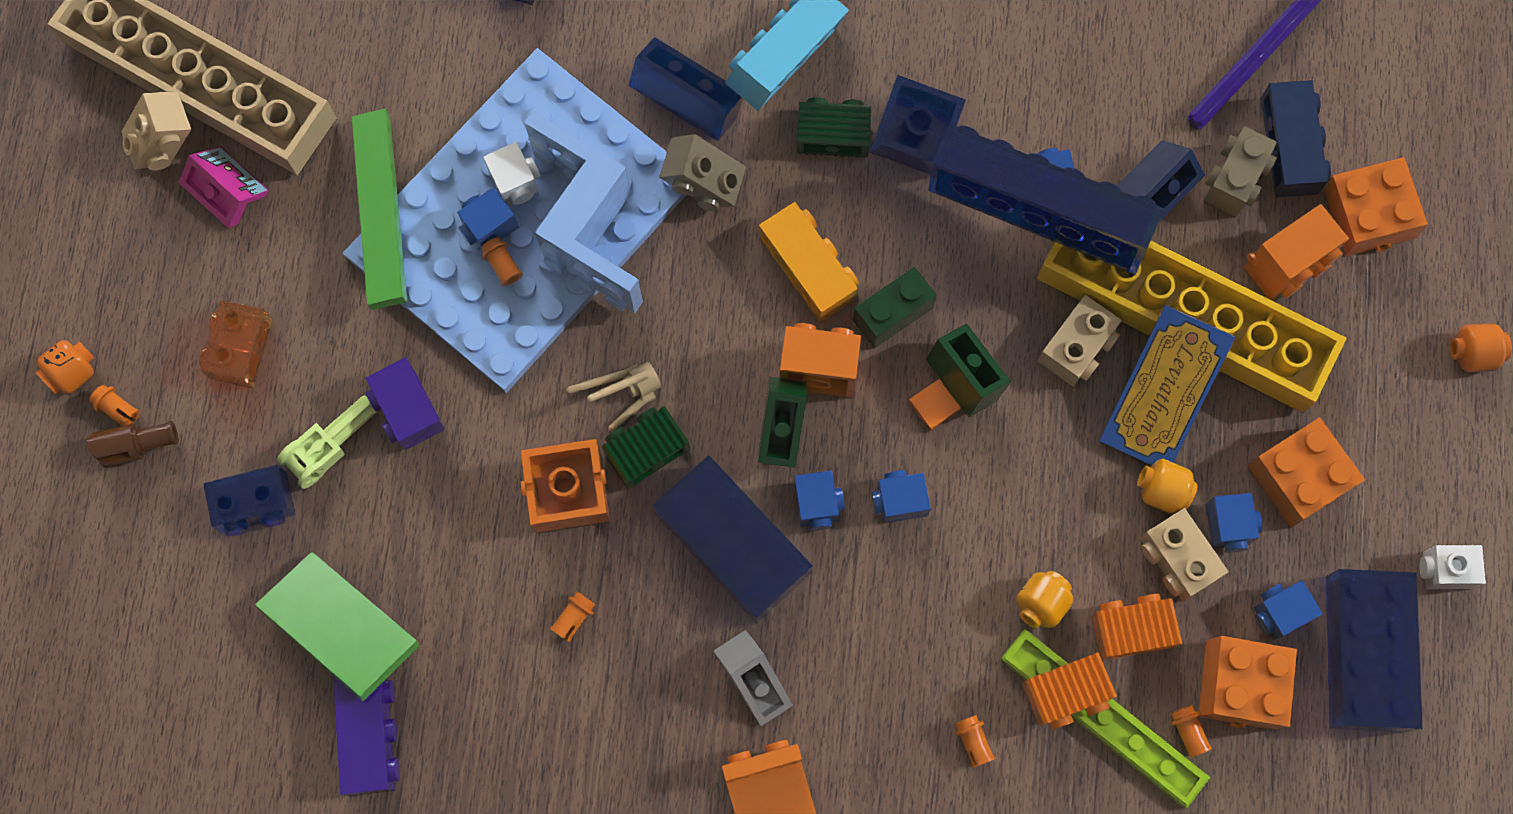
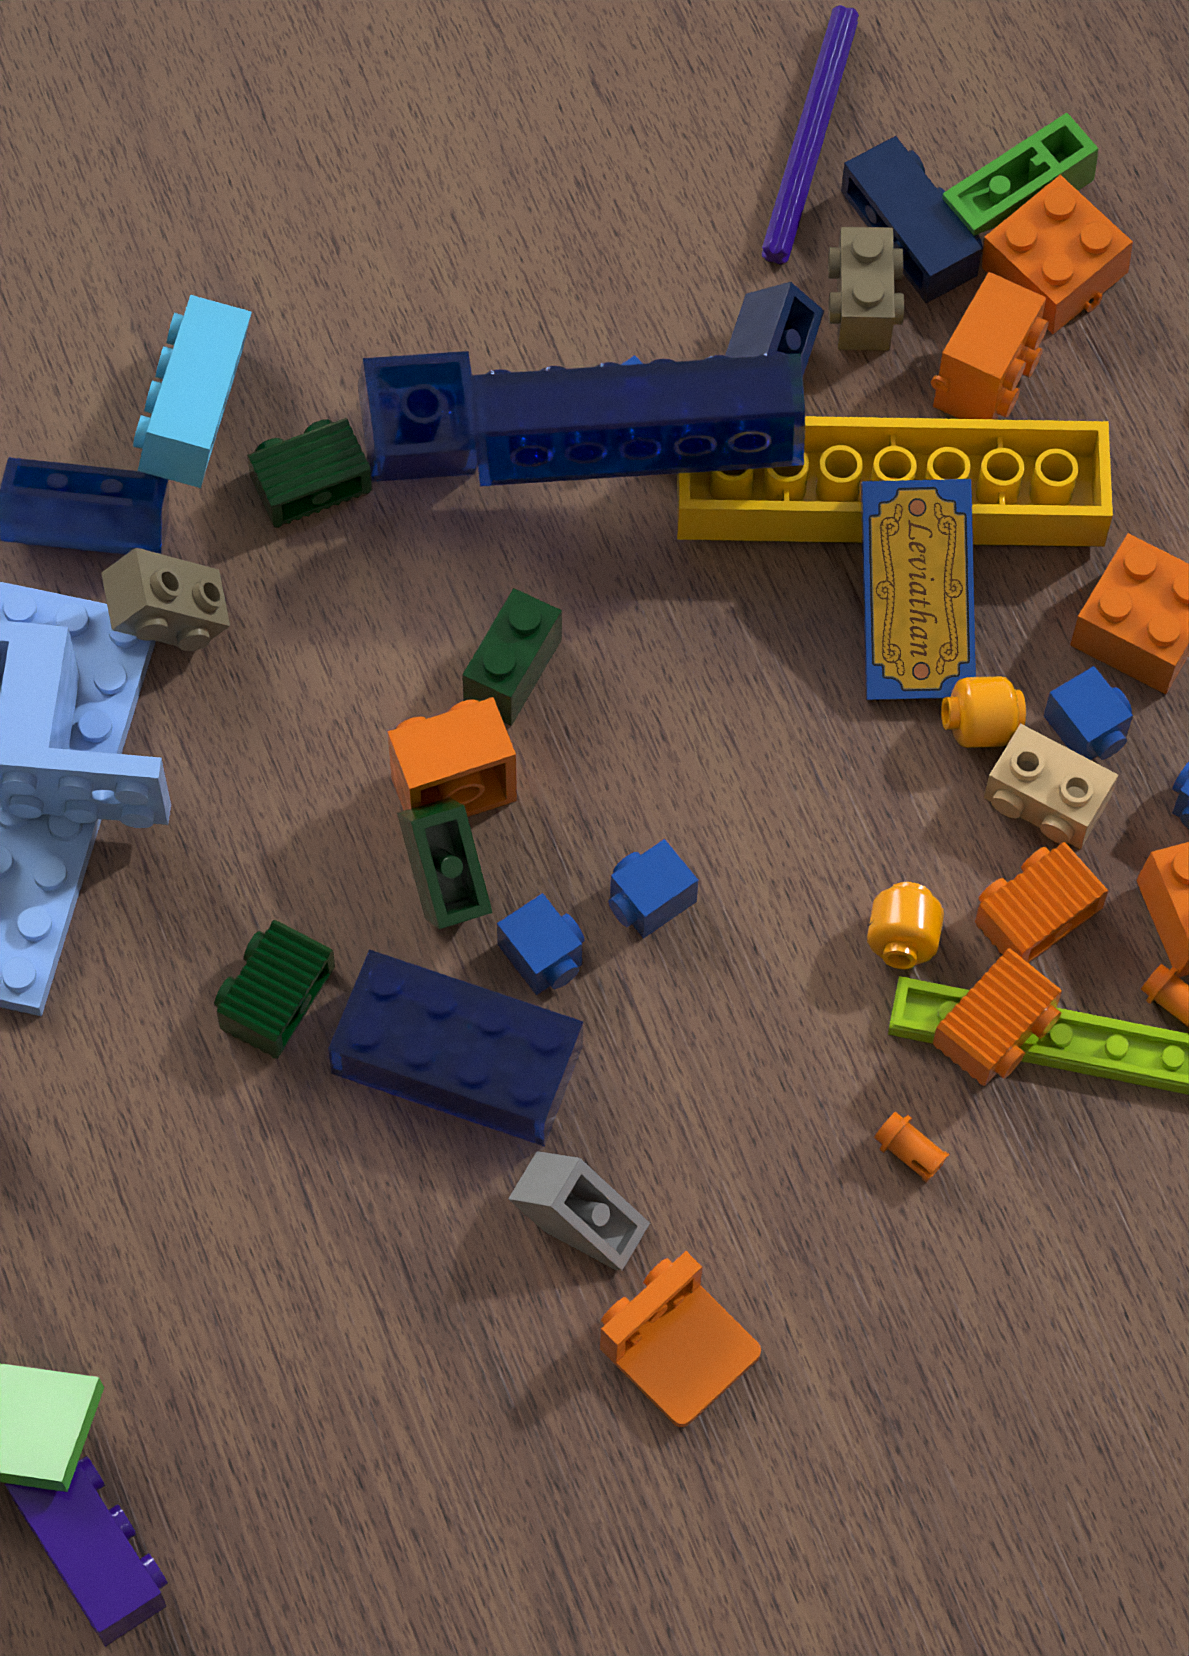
camera: 30 degrees left, 10 degrees down
orange brick [521,439,610,533] -> none
orange pin [550,591,596,643] -> none
tan plant [566,361,661,432] -> none
light orange brick [759,202,859,323] -> none
orange tile [909,379,961,431] -> none
dark green brick [926,323,1011,417] -> none
tan brick [1037,295,1122,387] -> none
none -> bright green slope [942,113,1099,235]

